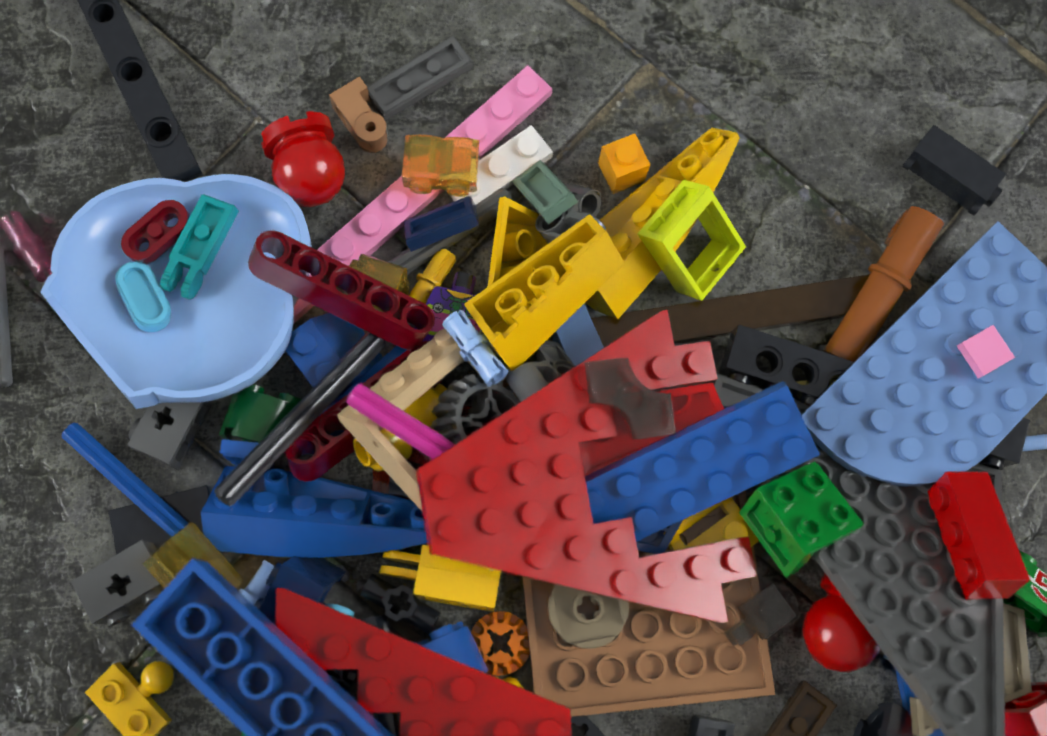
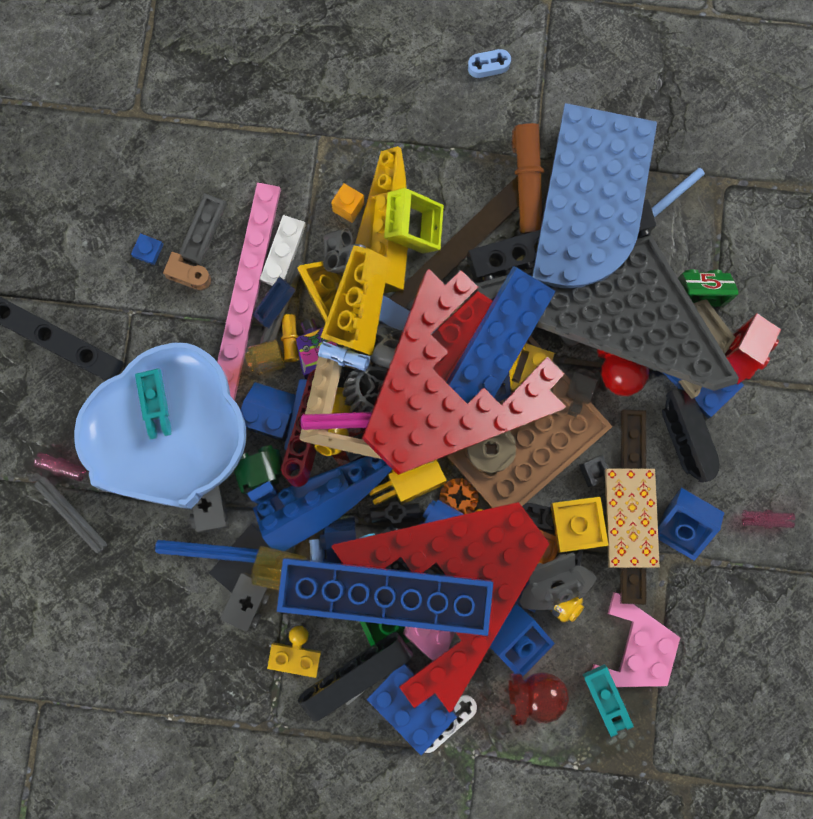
camera: 30 degrees left, 5 degrees up
medium azure tile [115,262,171,332] -> none
dark red plate [121,200,190,264] -> none
black axle [214,332,386,507] -> none
dark red beam [248,230,435,349] -> none
red tile [261,111,345,208] -> none
clear yellow brick [402,135,480,197] -> none
sand green tile [512,160,578,225] -> none
clear smoke tile [584,357,676,439] -> none
green bracket [739,462,863,578] -> none
black brick [902,125,1006,216] -> none
red brick [927,472,1030,599] -> none
bright pink tile [957,325,1015,379] -> none
none -> blue plate [131,233,164,265]
none -> light blue beam [468,49,511,78]

